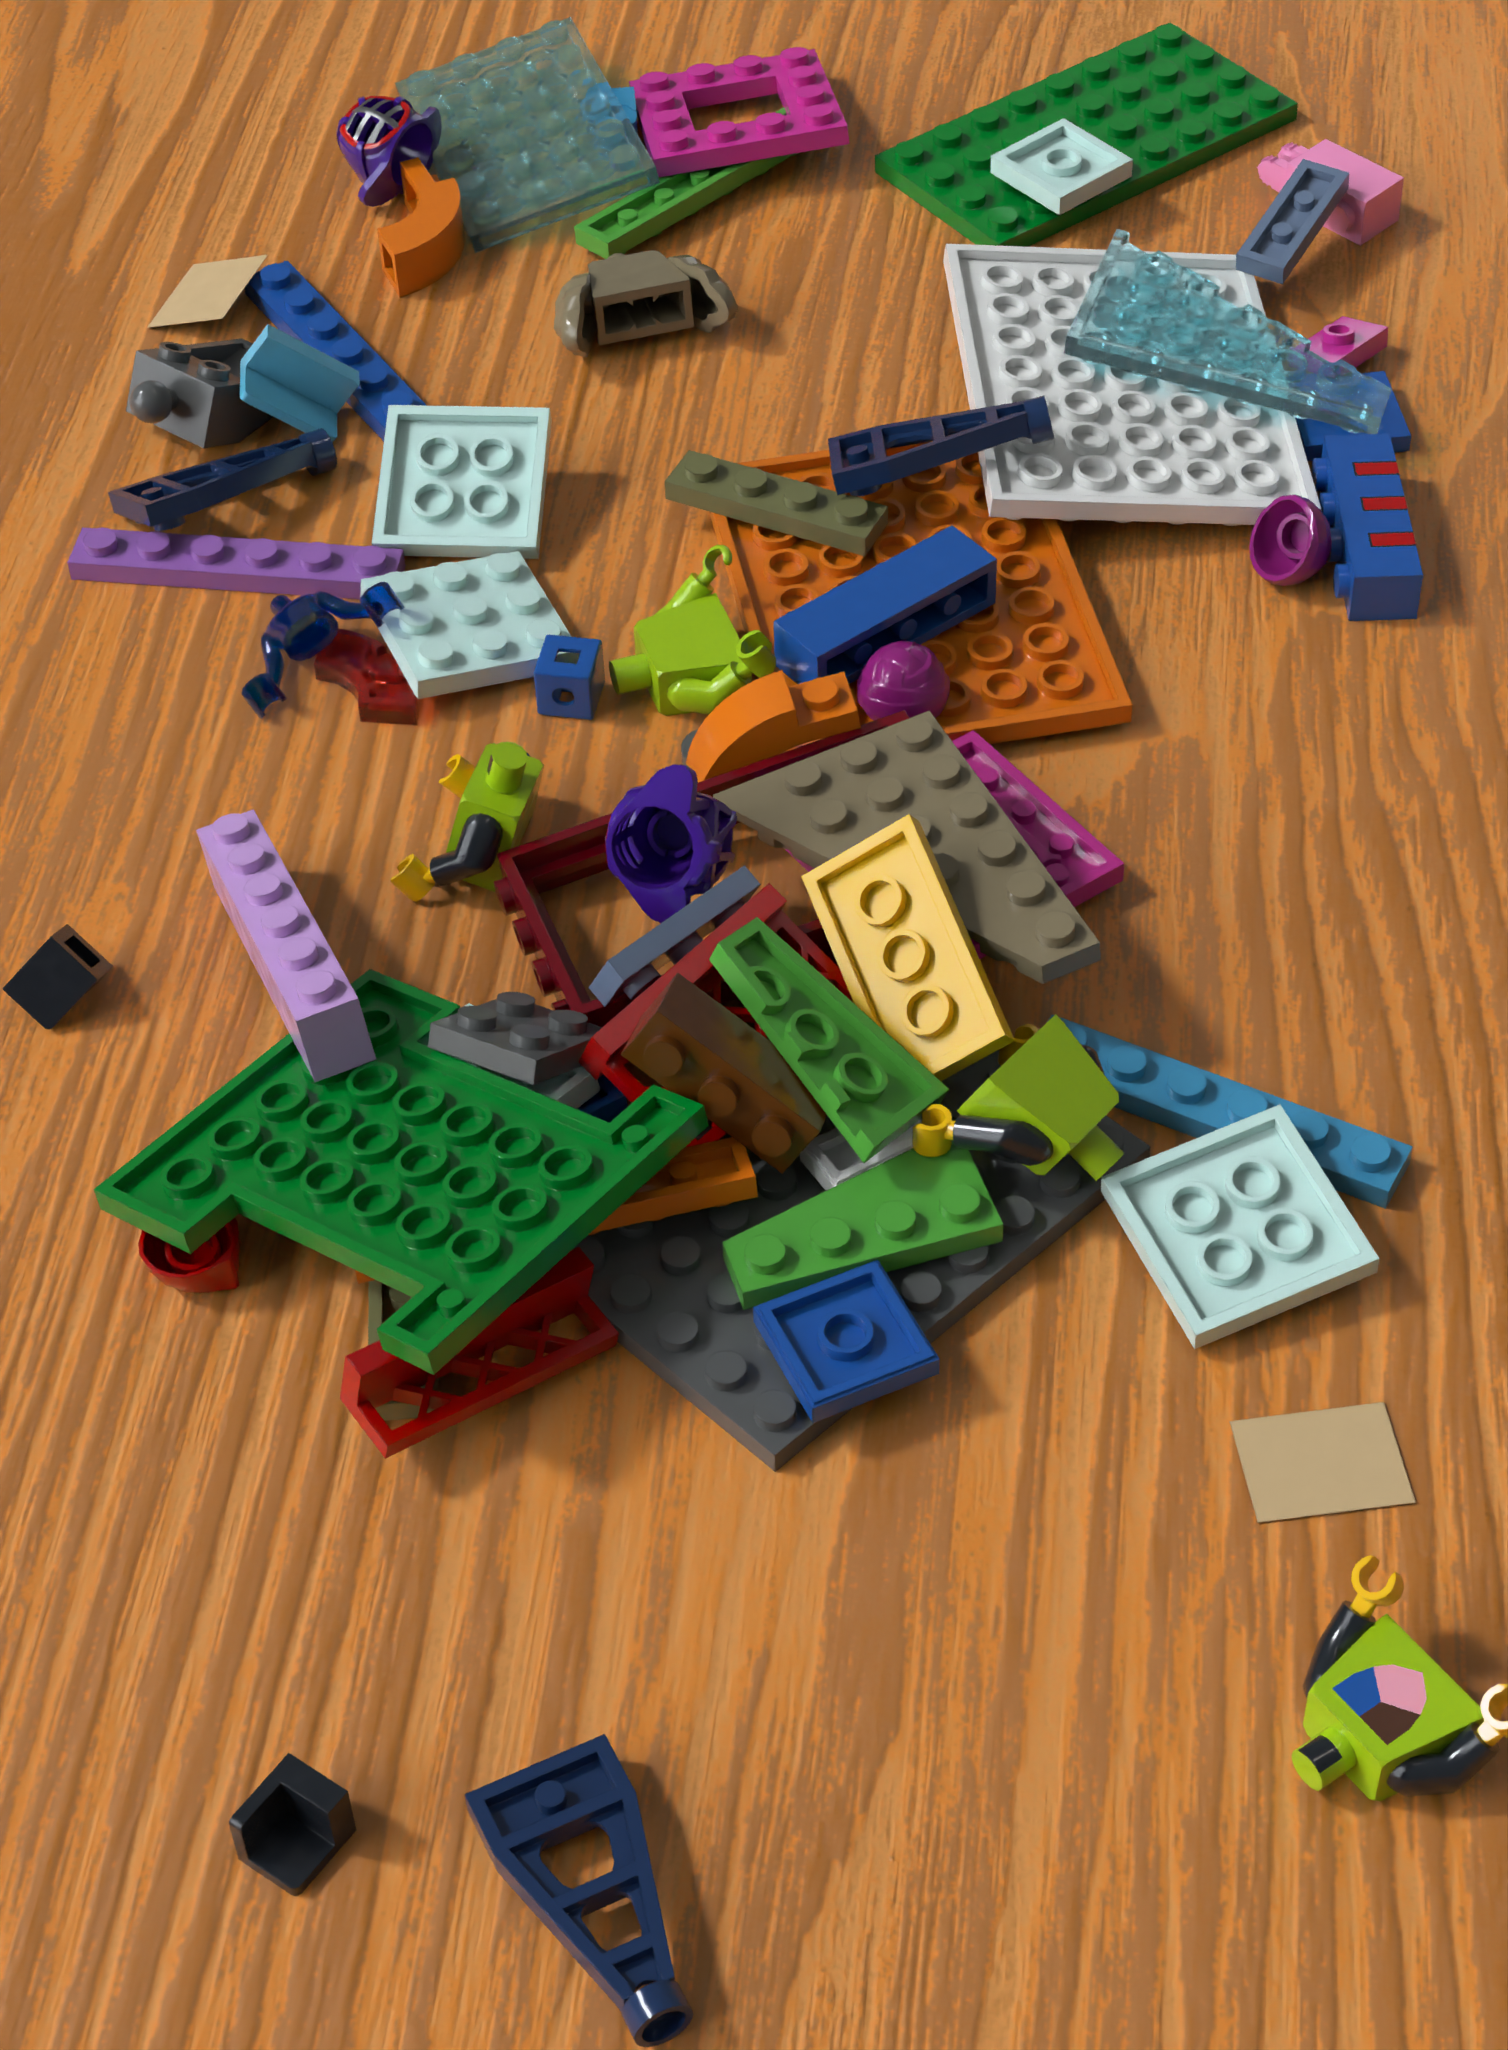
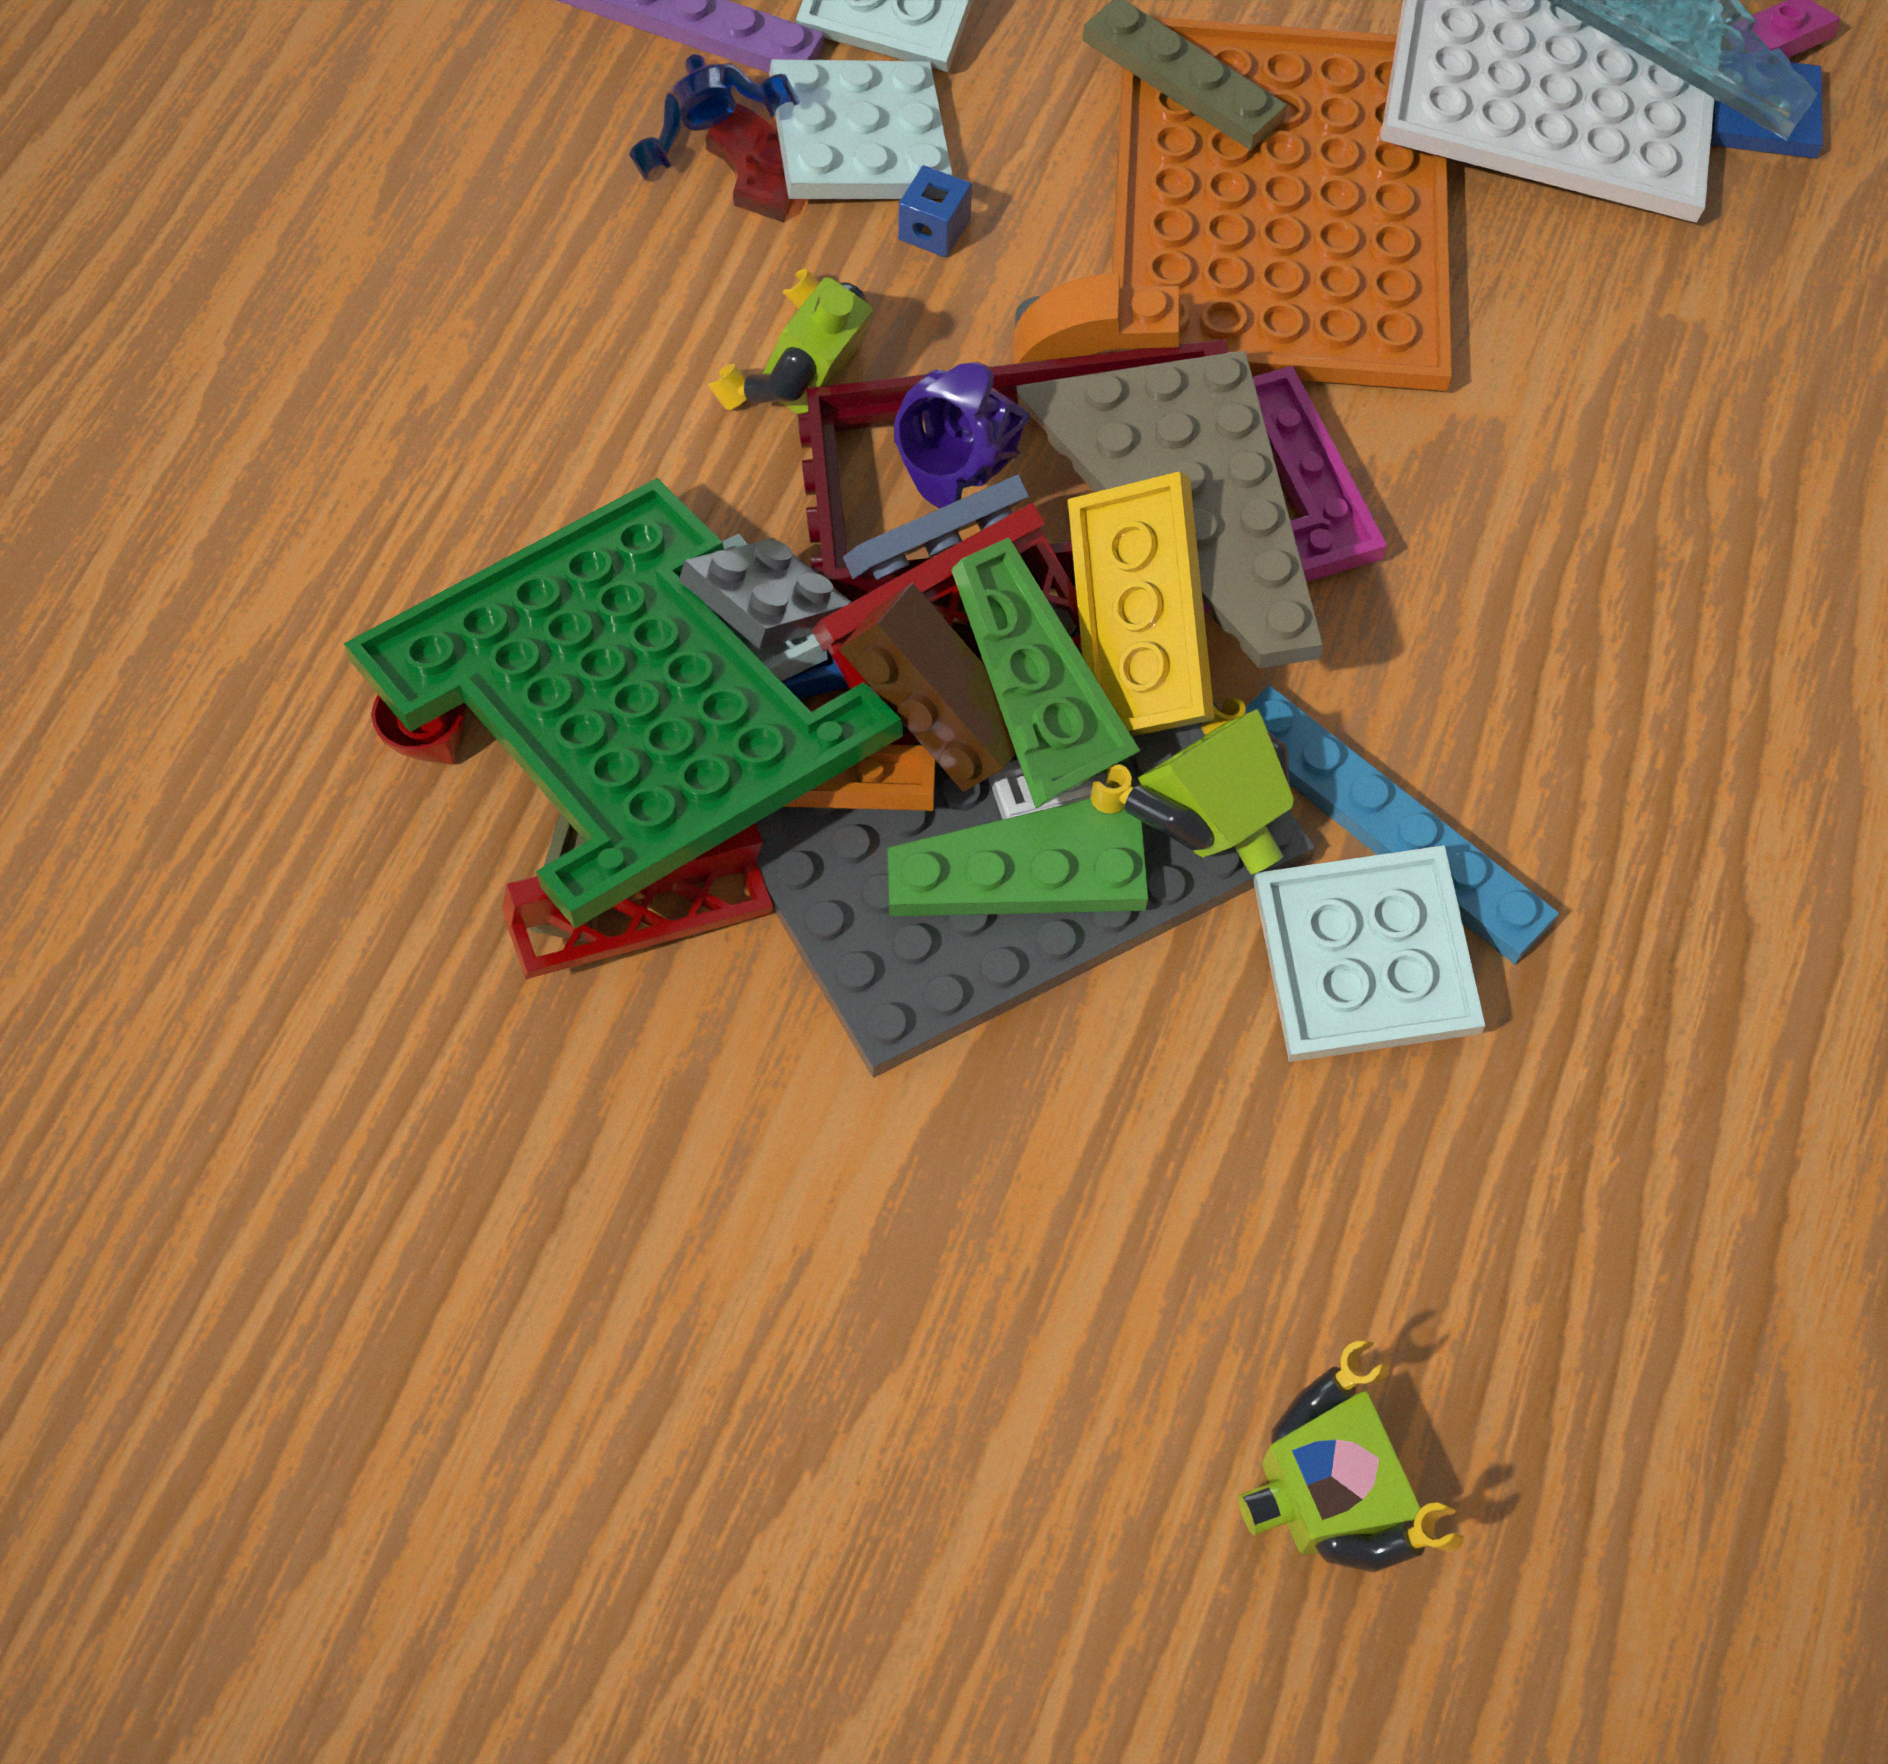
camera: 10 degrees right, 15 degrees up
black panel [2,924,113,1029] -> none
lavender brick [196,809,376,1082] -> none
black panel [229,1753,356,1896] -> none
dark blue plate [464,1734,693,2047] -> none
lime torso [609,545,776,716] -> none
blue tile [753,1260,940,1423] -> none
blue brick [773,525,997,684] -> none
dark blue plate [828,396,1054,496] -> none
magenta piece [857,641,950,720] -> none
tan sticker [1229,1402,1416,1523] -> none
magenta piece [1249,495,1332,586] -> none
blue brick [1311,433,1423,621] -> none

